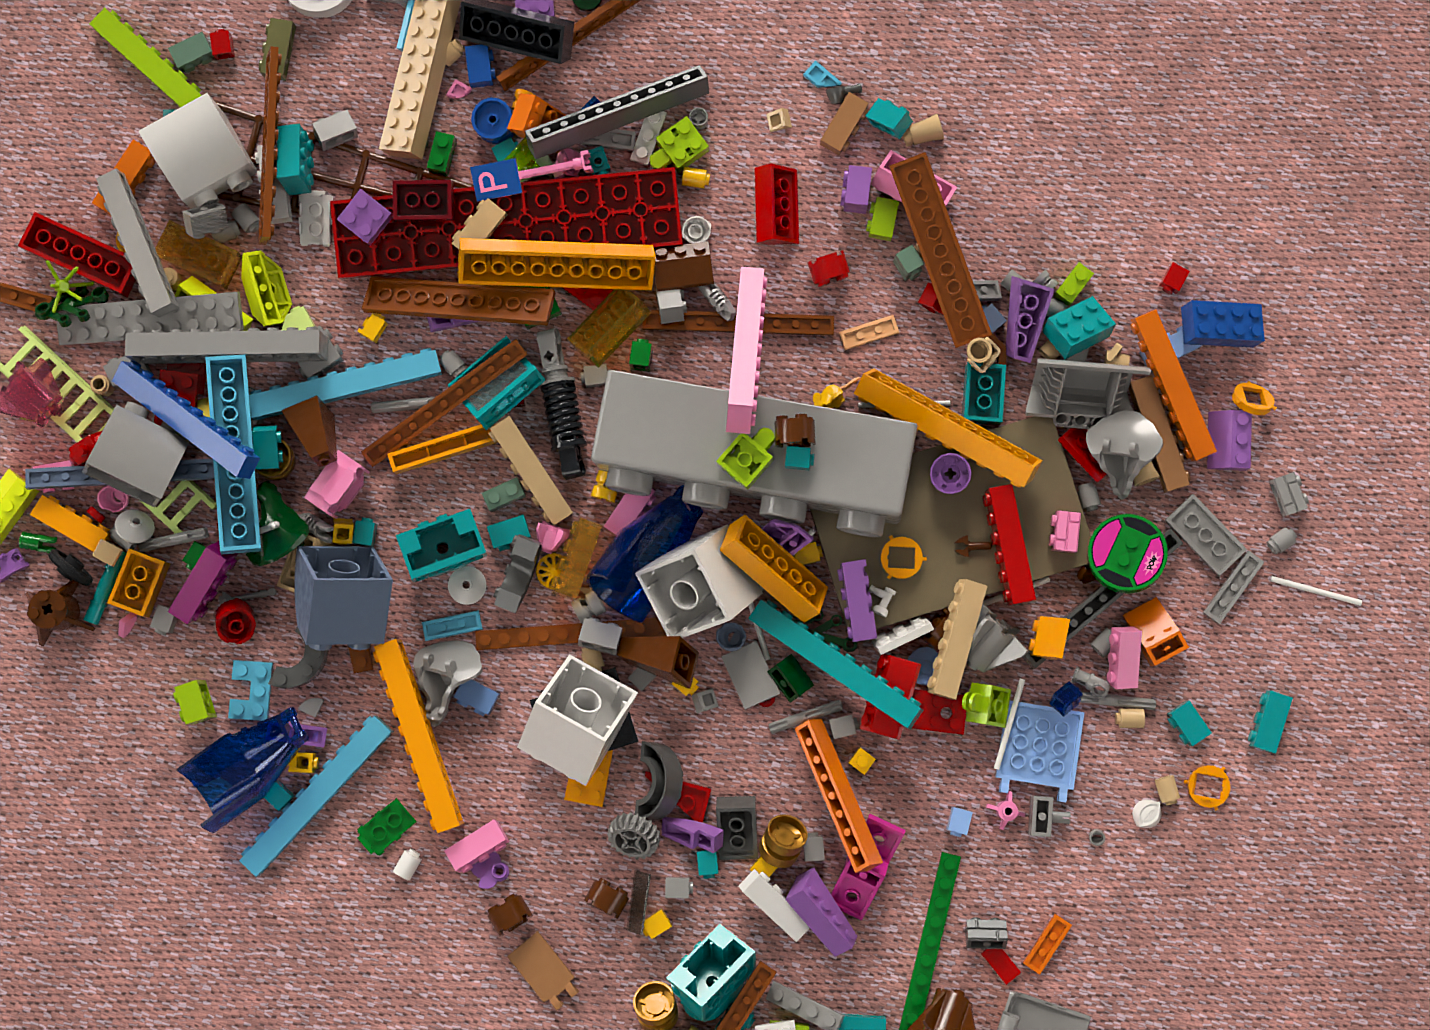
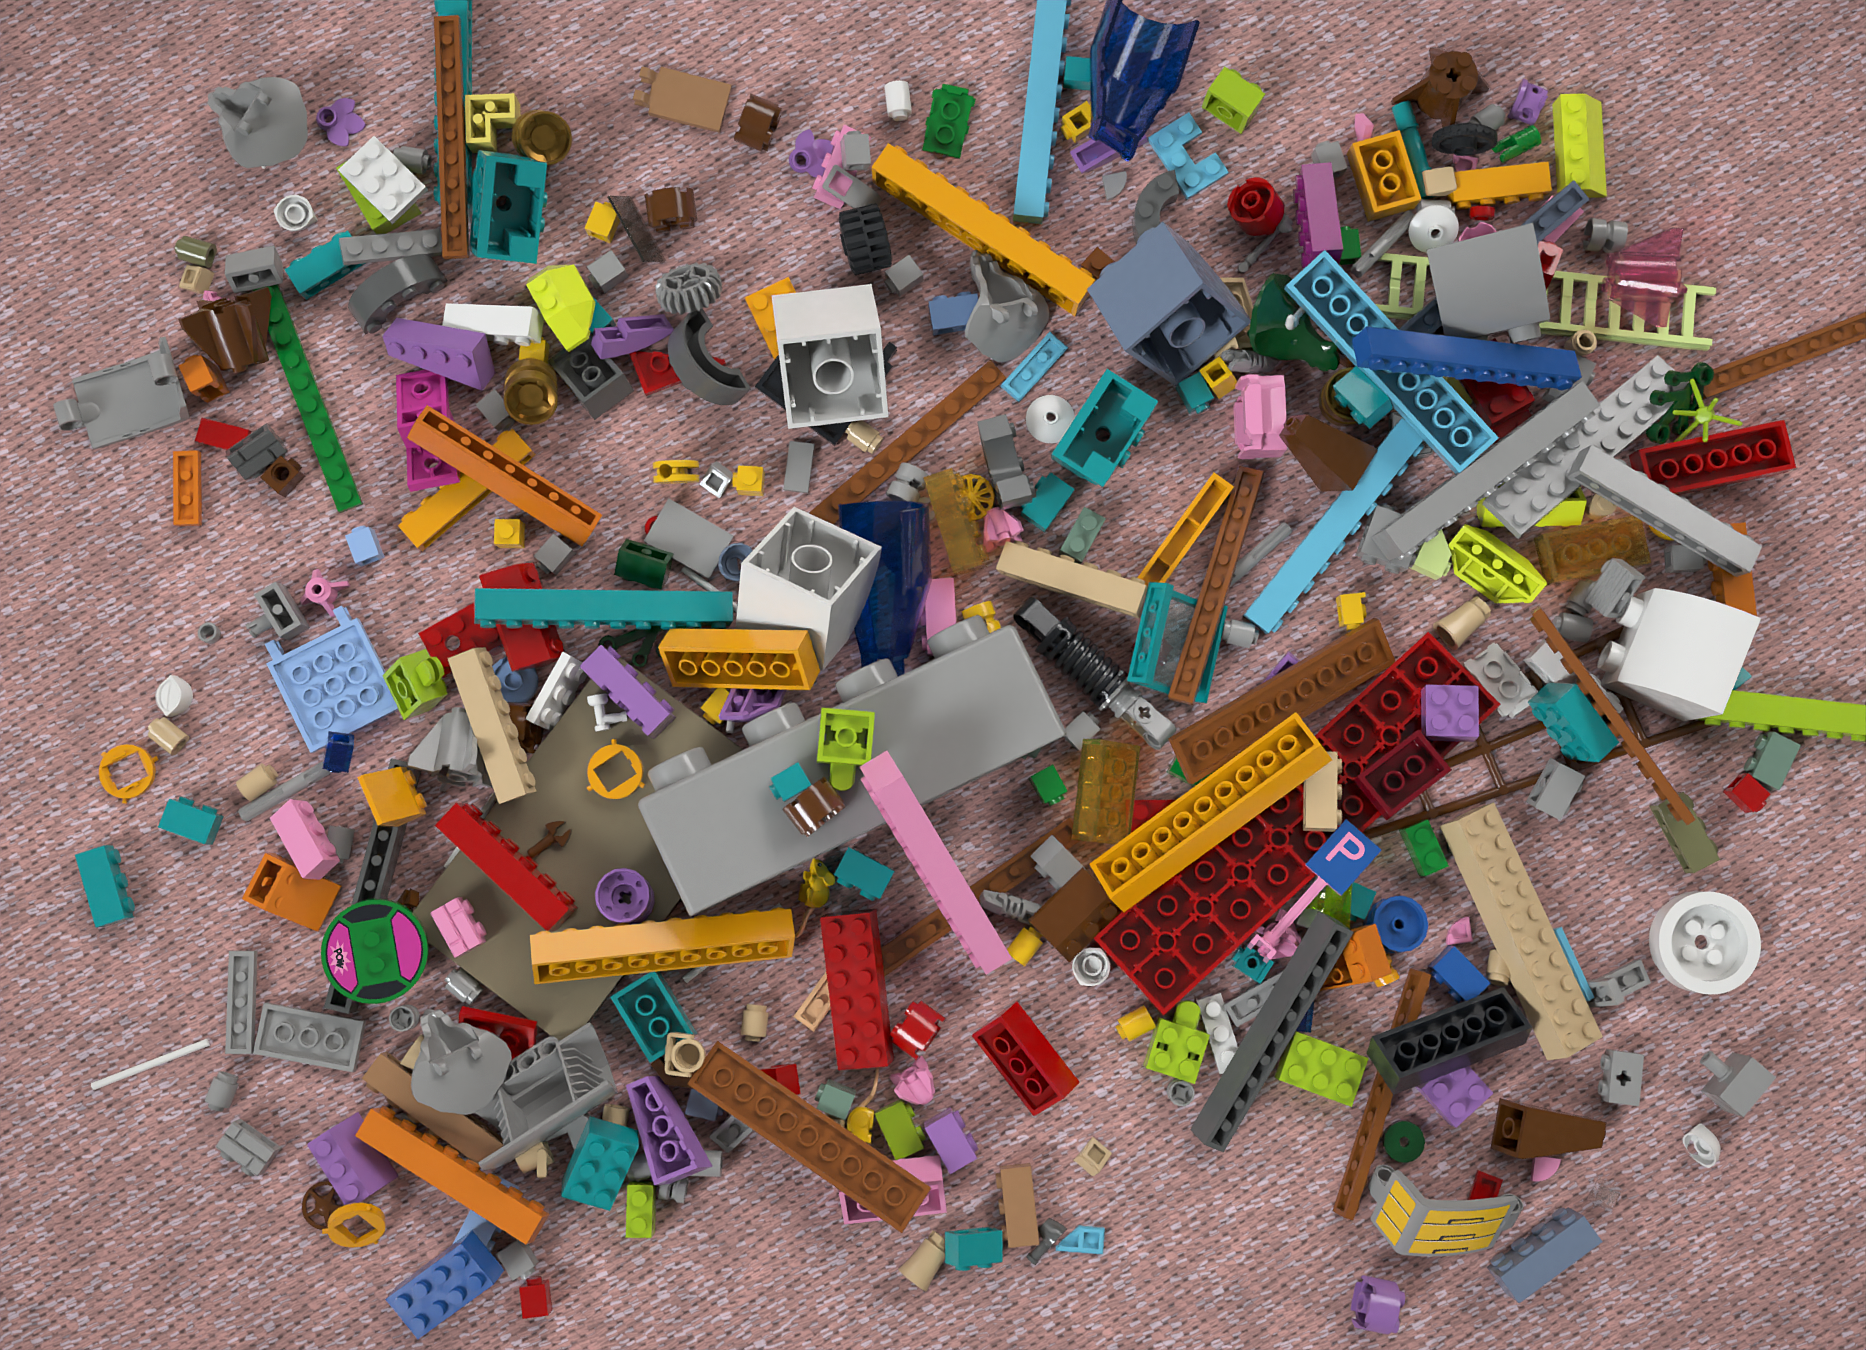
camera: 140 degrees right, 0 degrees up
light grey brick [578,618,622,655] -> none
reddish brown slope [617,636,699,688] -> none
light grey axle [769,700,843,734] -> none
white axle [994,678,1025,770] -> none
light grey connector [1071,667,1110,698] -> none
none -> orange brick [178,355,229,403]
none -> reddish brown brick [260,455,305,498]
none -> reddish brown wheel [302,1181,345,1230]
none -> dark grey brick [348,254,448,335]
none -> light grey wheel [389,1004,420,1032]
none -> light orange brick [398,428,536,551]
none -> light grey brick [496,1239,539,1281]
none -> neon yellow wedge [526,265,596,352]
none -> yellow head [653,460,700,484]
none -> tan brick [741,1004,769,1042]
none -> red brick [820,909,894,1070]
none -> light grey piece [822,165,882,209]
none -> teal brick [834,847,895,901]
none -> black wheel [839,203,892,276]
none -> light grey brick [840,131,871,171]
none -> yellow animal [847,1067,879,1143]
none -> light grey brick [884,255,924,297]
none -> bright pink brick [889,1056,935,1105]
none -> yellow brick [1007,927,1043,967]
none -> lime brick [1274,1031,1369,1107]
none -> tan plant [1433,597,1491,650]
none -> bright pink tile [1453,155,1478,171]
none -> light grey brick [1467,104,1506,130]
none -> light grey wheel [1583,218,1628,254]
none -> light grey brick [1664,545,1706,573]

